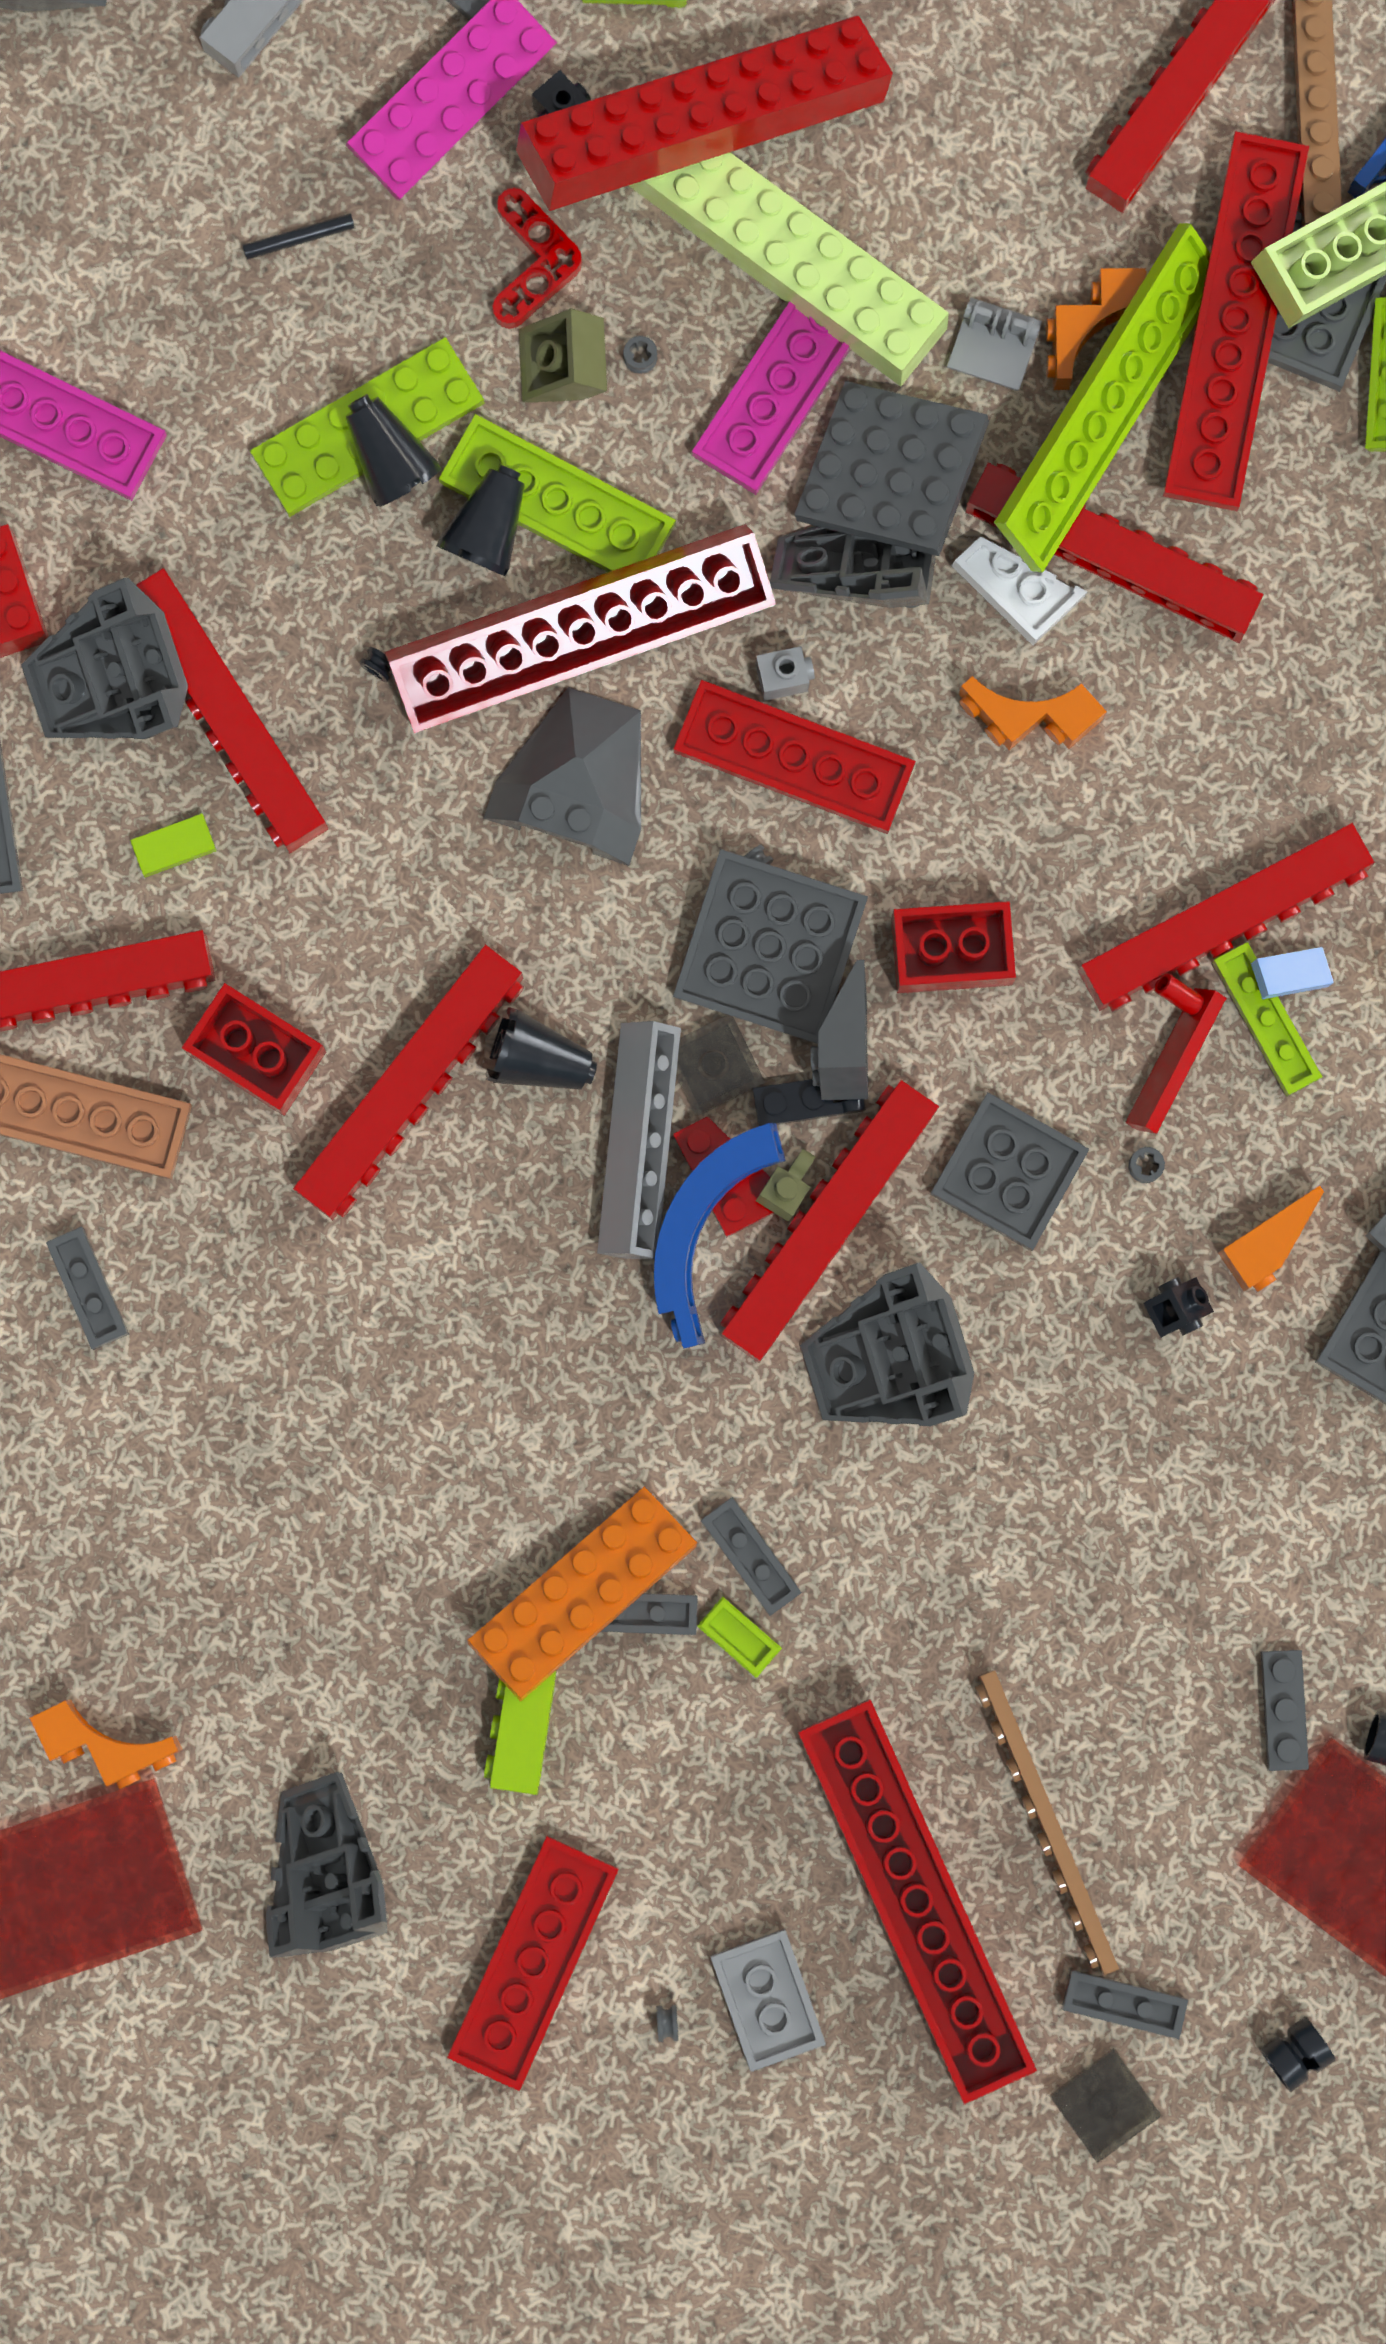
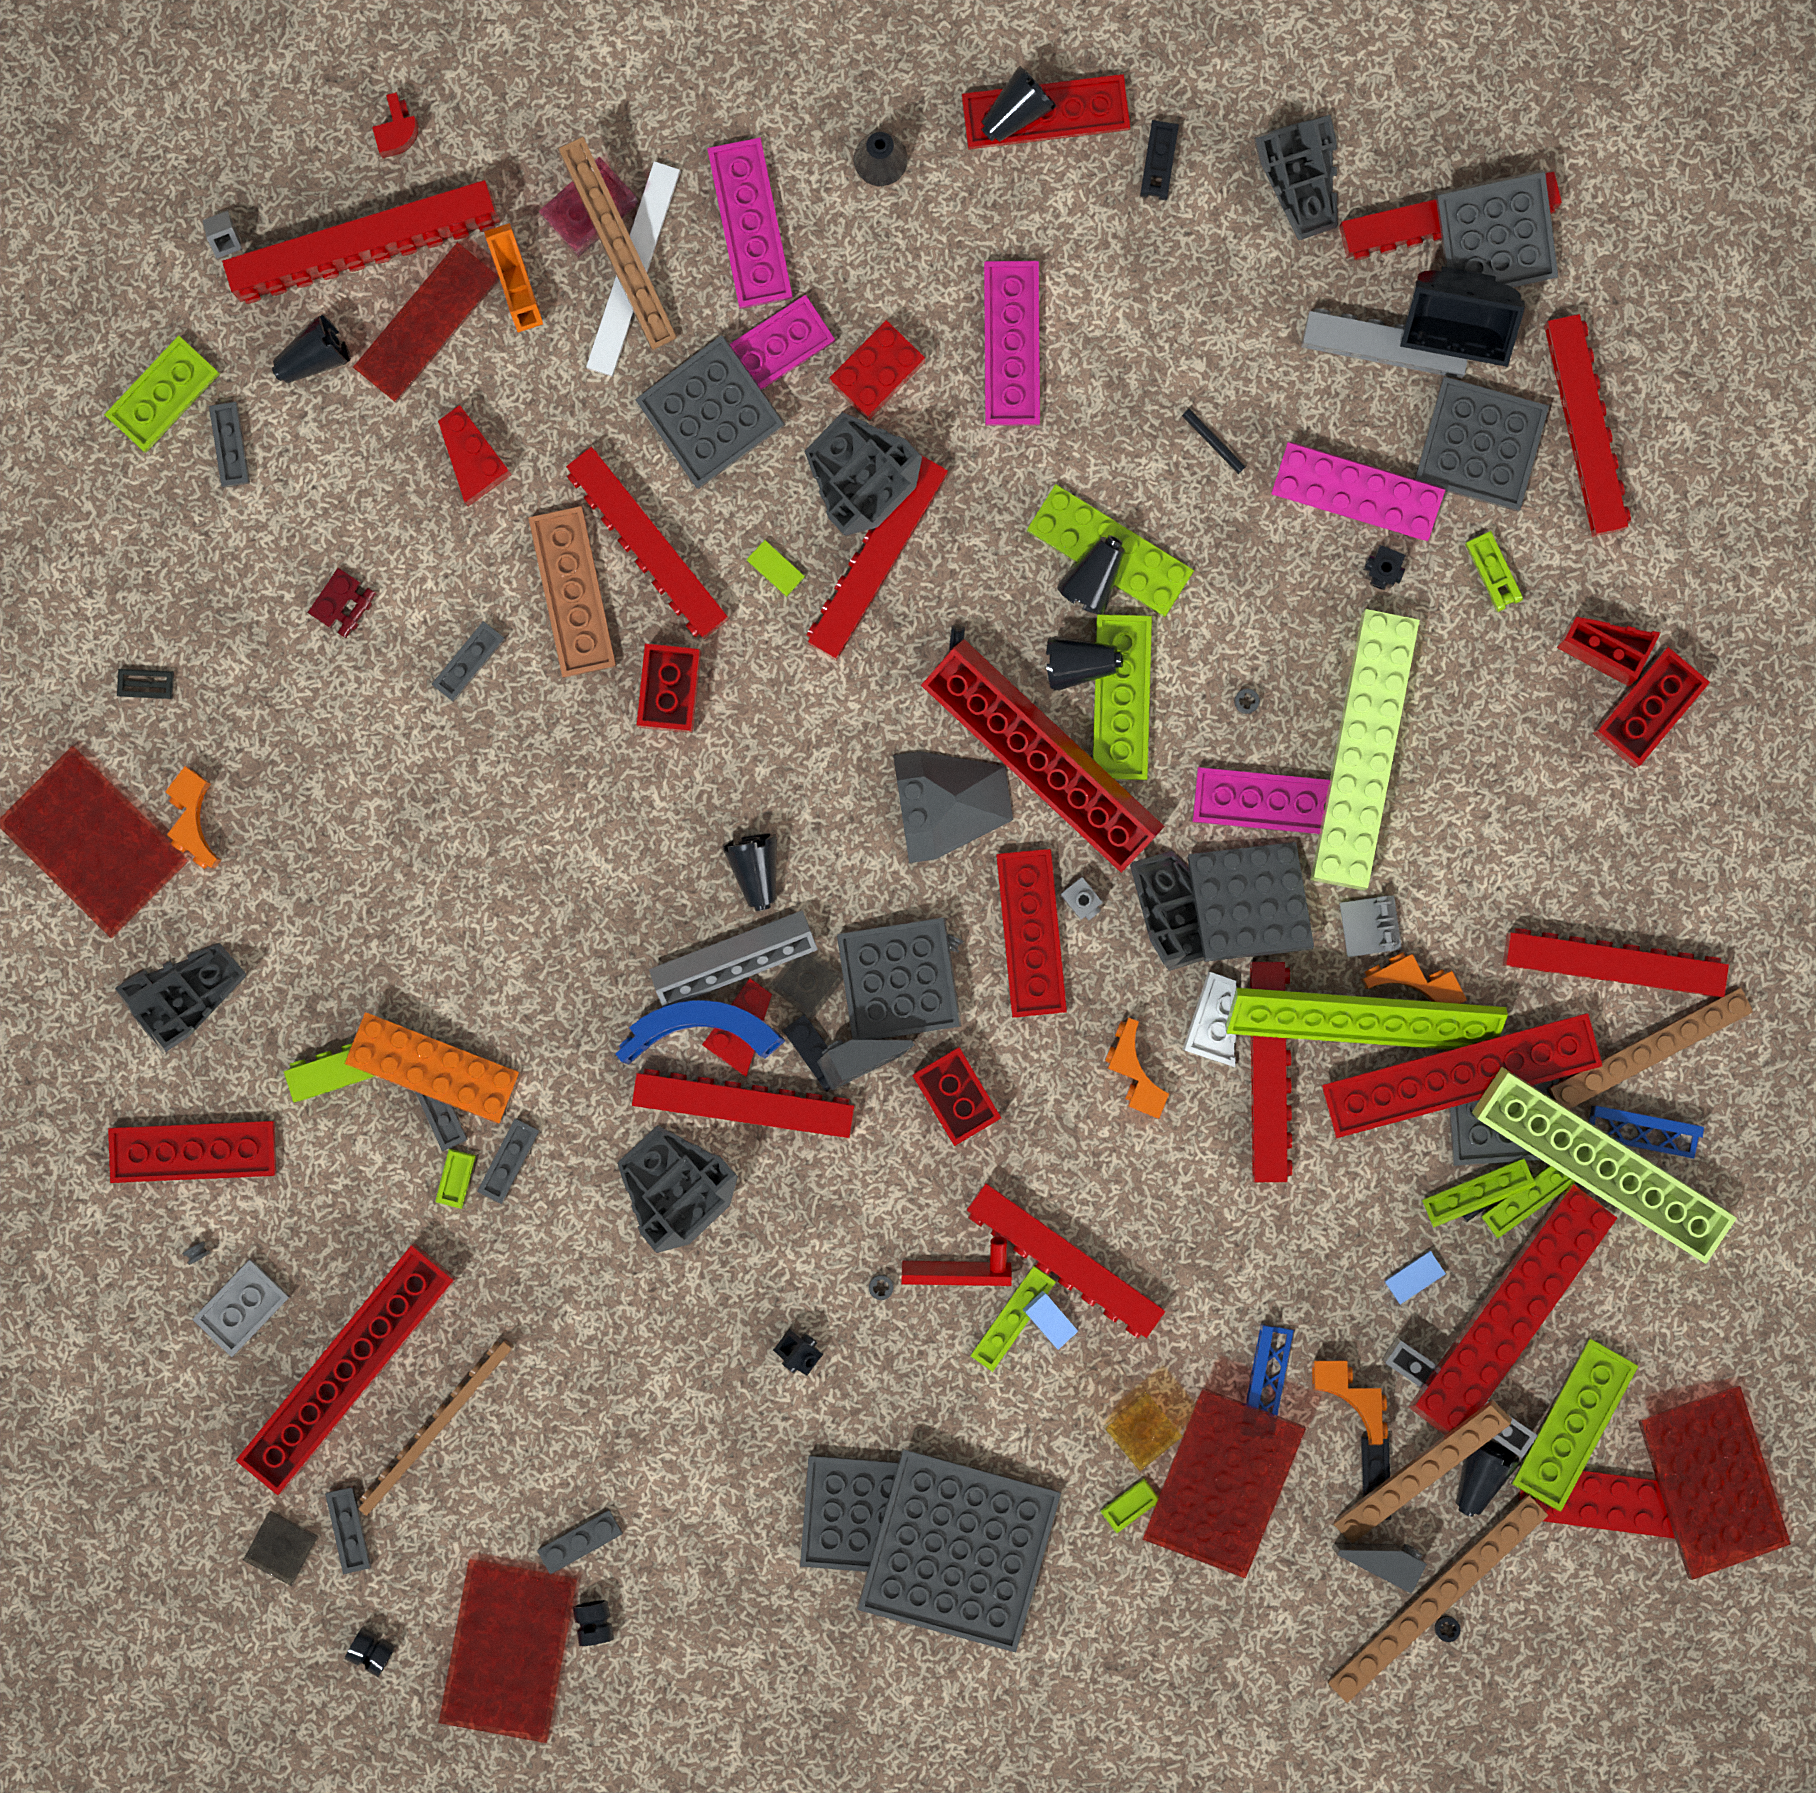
camera: 70 degrees right, 5 degrees up
red brick [293,944,524,1221] -> none
red beam [492,188,582,329] -> none
red brick [516,15,893,211] -> none
olive slope [519,308,607,403] -> none
olive plate [756,1149,816,1222] -> none
dark grey plate [930,1092,1089,1251] -> none
orange slope [1218,1185,1324,1292] -> none

